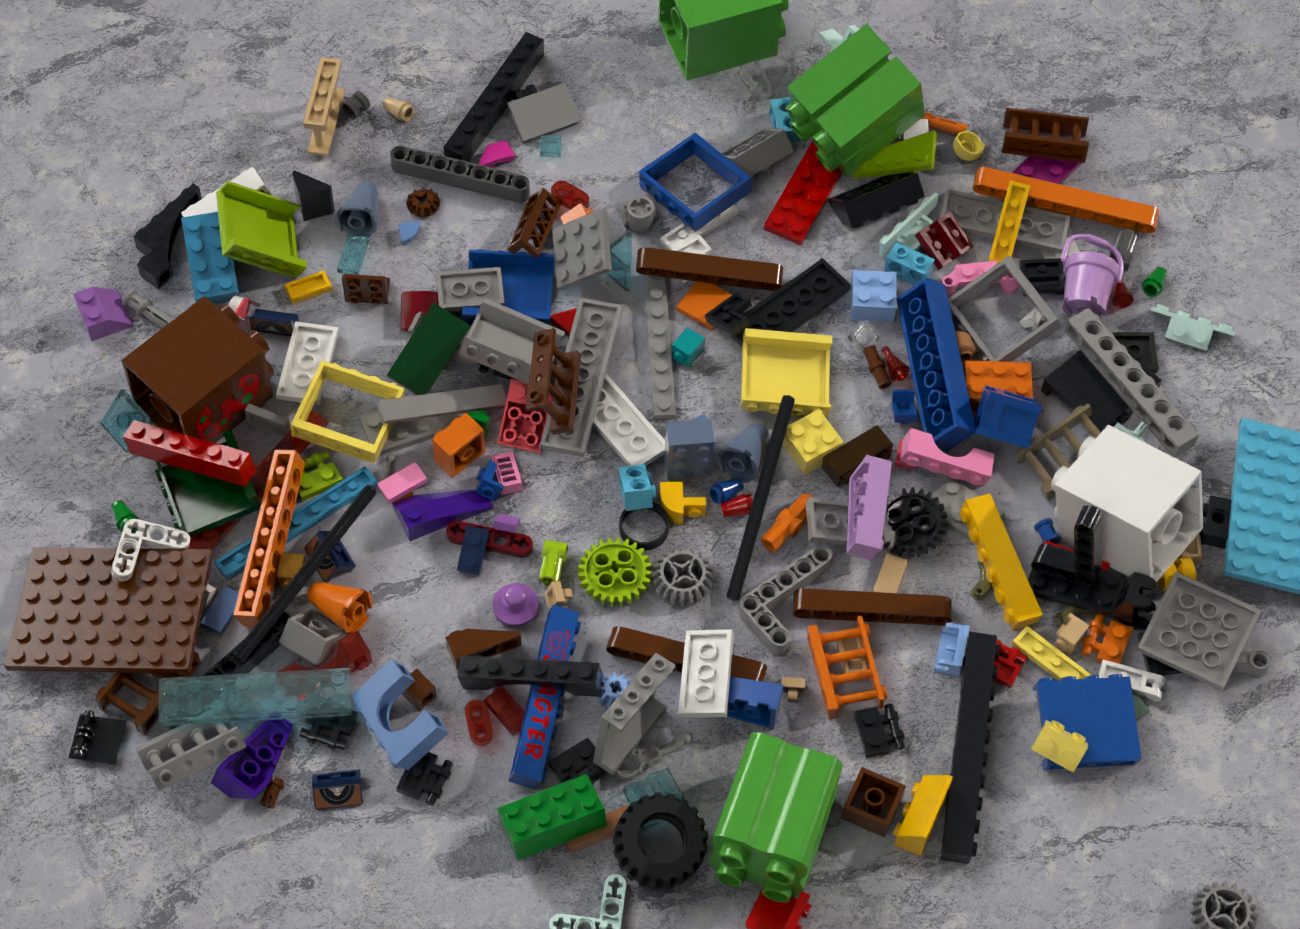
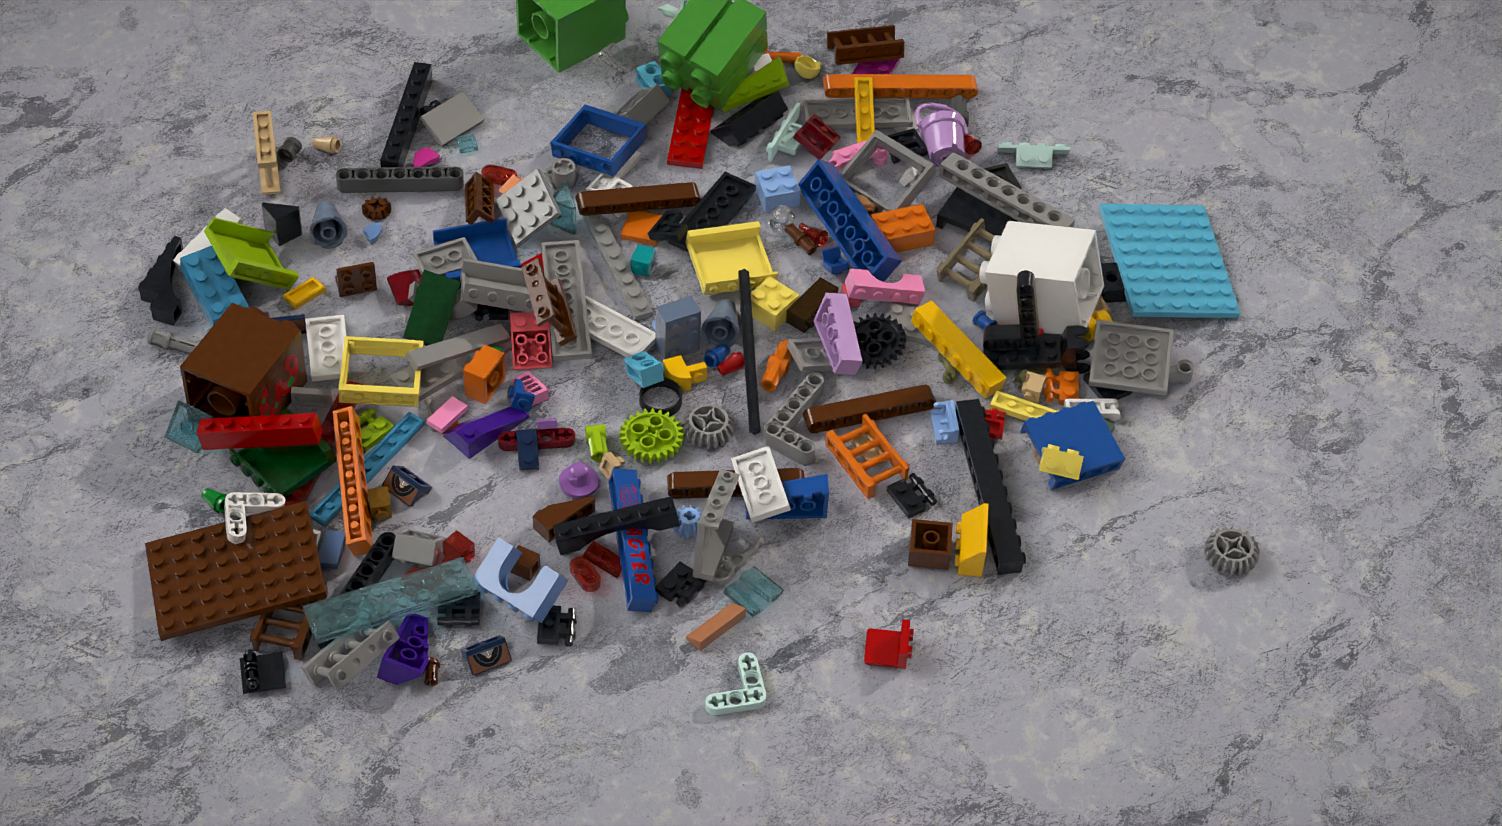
camera: 20 degrees left, 10 degrees down
medium lavender slope [73,286,133,341] -> none
black axle [233,485,376,663] -> none
orange cone [307,581,373,634] -> none
clear light blue plate [337,234,369,275] -> none
green brick [497,774,607,861] -> none
black tyre [613,792,708,890] -> none
bright green brick [710,732,843,903] -> none
tan tile [781,677,806,701] -> none
tan tile [873,553,908,593] -> none
medium azure brick [884,242,935,286] -> none
blue container [974,385,1044,449] -> none
green cone [1142,267,1167,297] -> none

